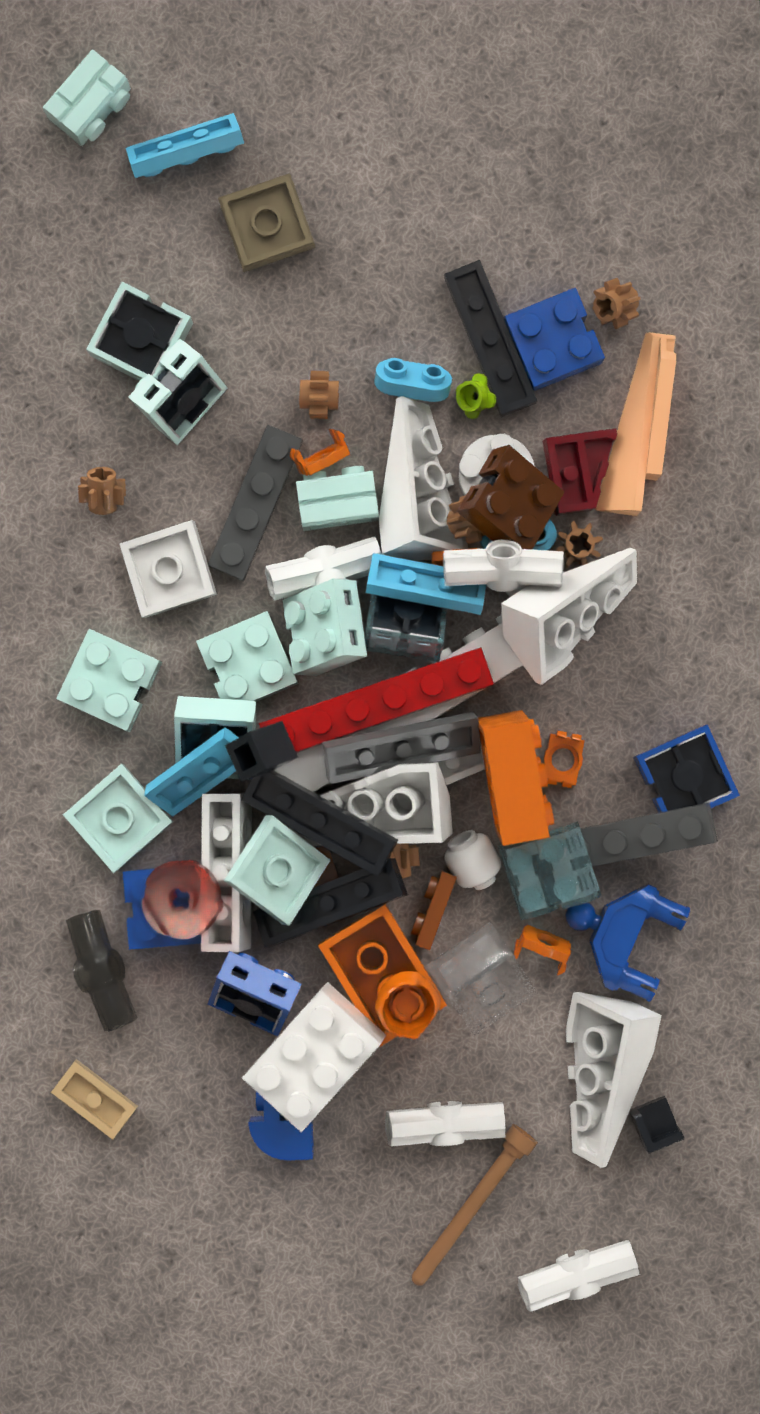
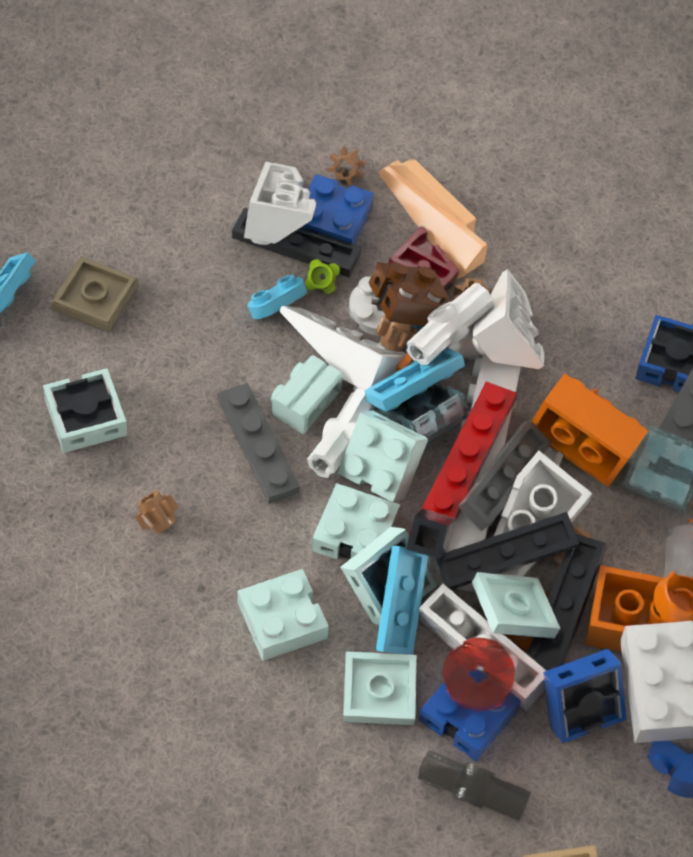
camera: 50 degrees left, 30 degrees down
white plate [120,520,217,618] -> none
piece [128,339,227,445] -> none
orange piece [289,429,350,476] -> none
medium nougat gear [299,370,339,419] -> none
dark orange plate [410,870,457,950] -> none
white head [444,830,501,890] -> none
none -> white wedge [244,162,316,245]

